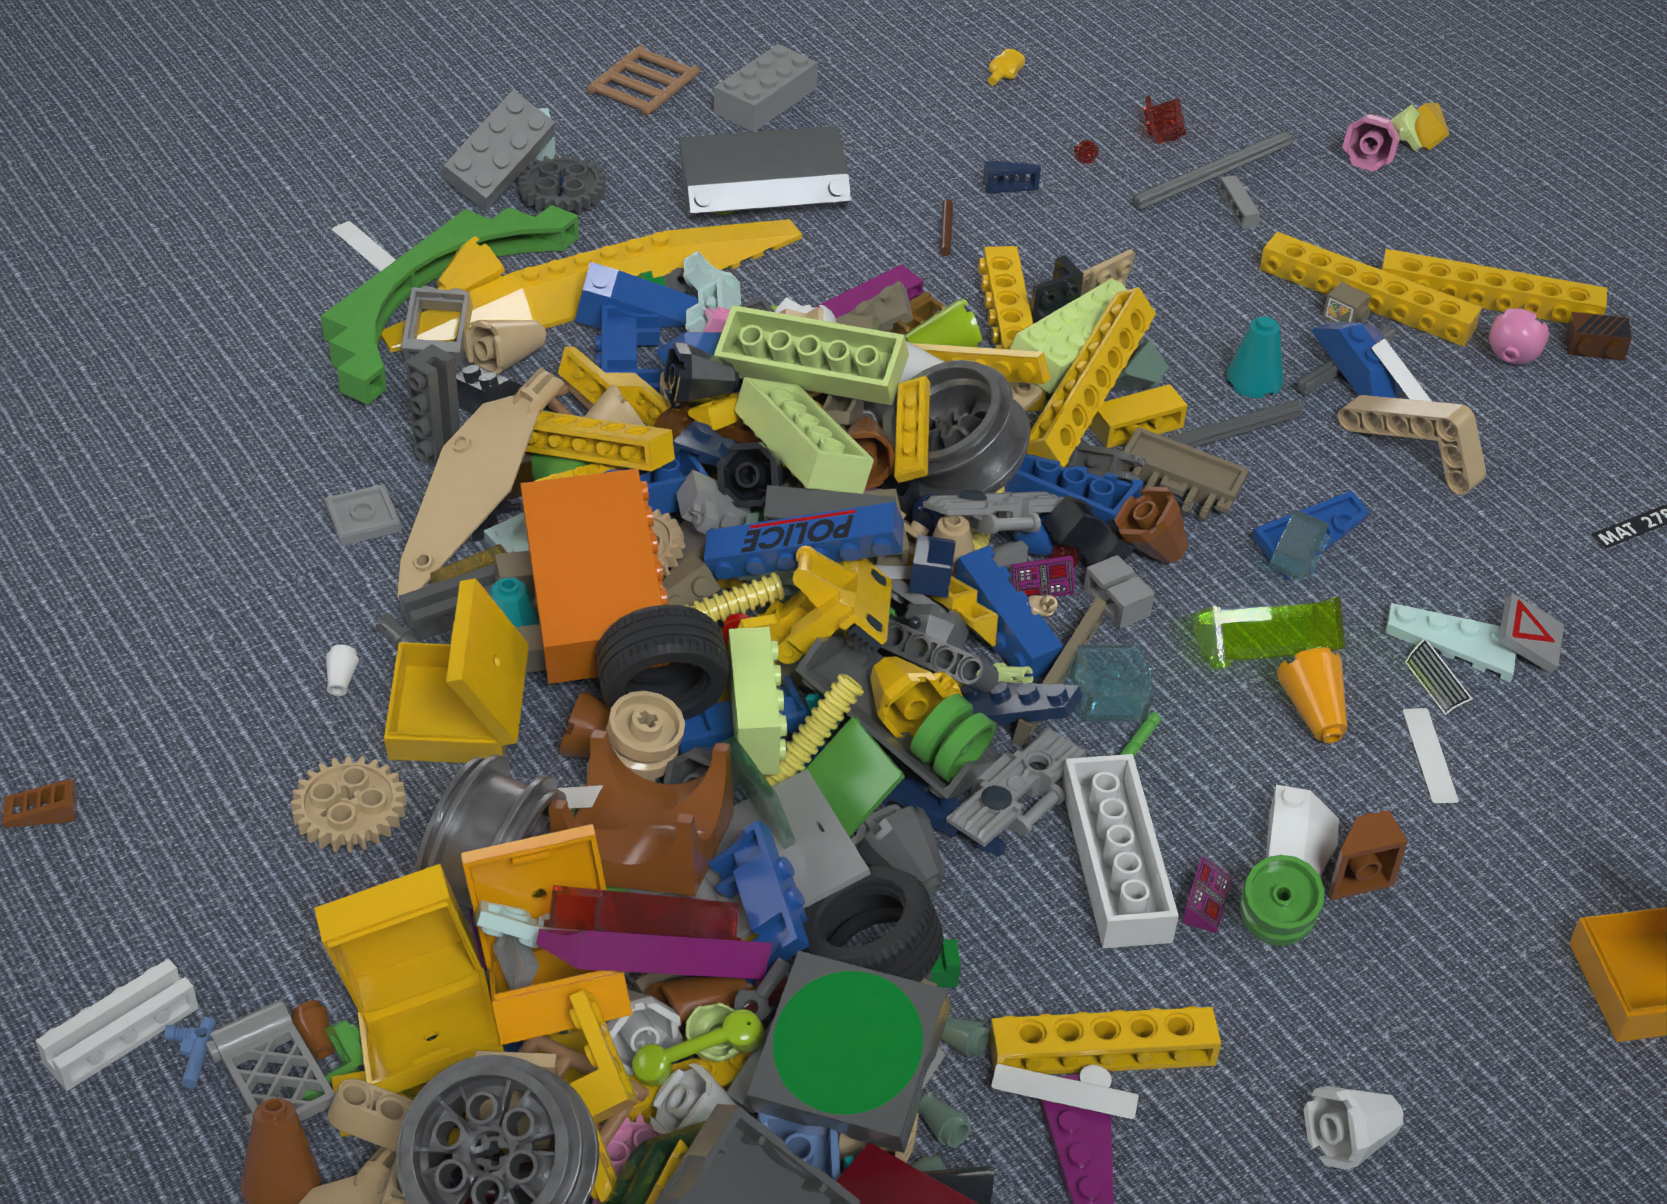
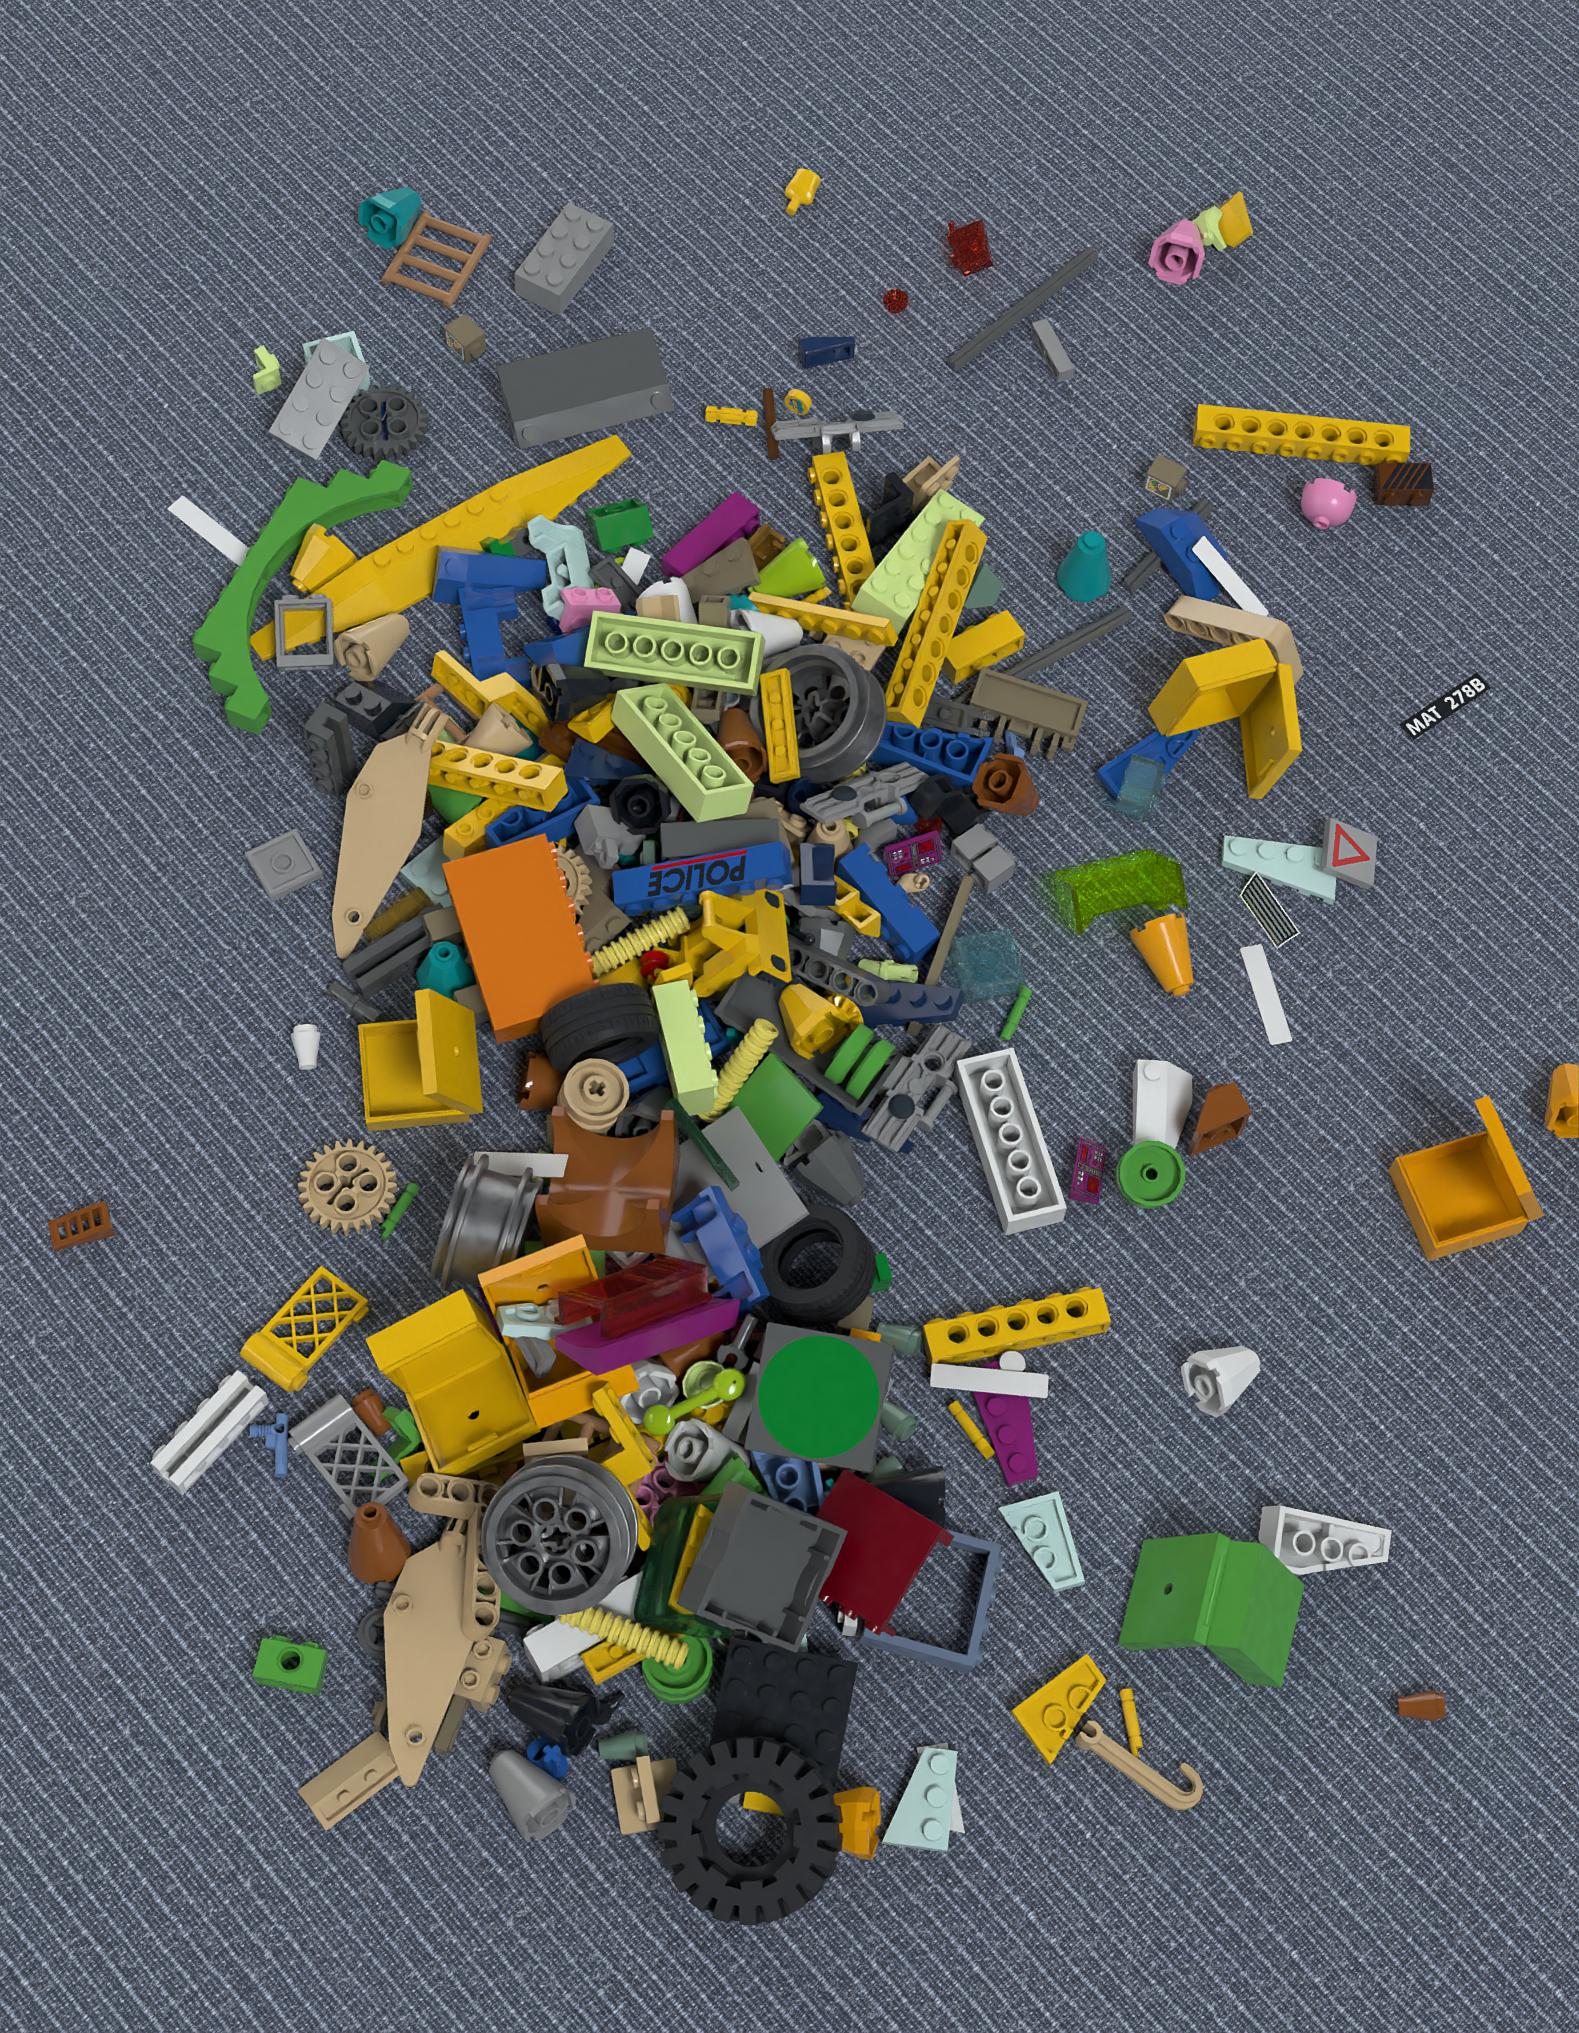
camera: 10 degrees left, 20 degrees up
yellow brick [1259,232,1482,346] -> none
none -> yellow piece [240,1266,369,1393]
none -> yellowish green bracket [252,345,281,395]
none -> teal cone [358,187,422,250]
none -> bright green wheel [381,1182,420,1240]
none -> dark tan brick [444,313,486,363]
none -> green slope [584,497,654,553]
none -> yellow axle [705,406,758,426]
none -> light grey piece [771,410,904,454]
none -> yellow tile [784,389,812,415]
none -> yellow wheel [948,1401,995,1460]
none -> yellow container [1148,638,1302,799]

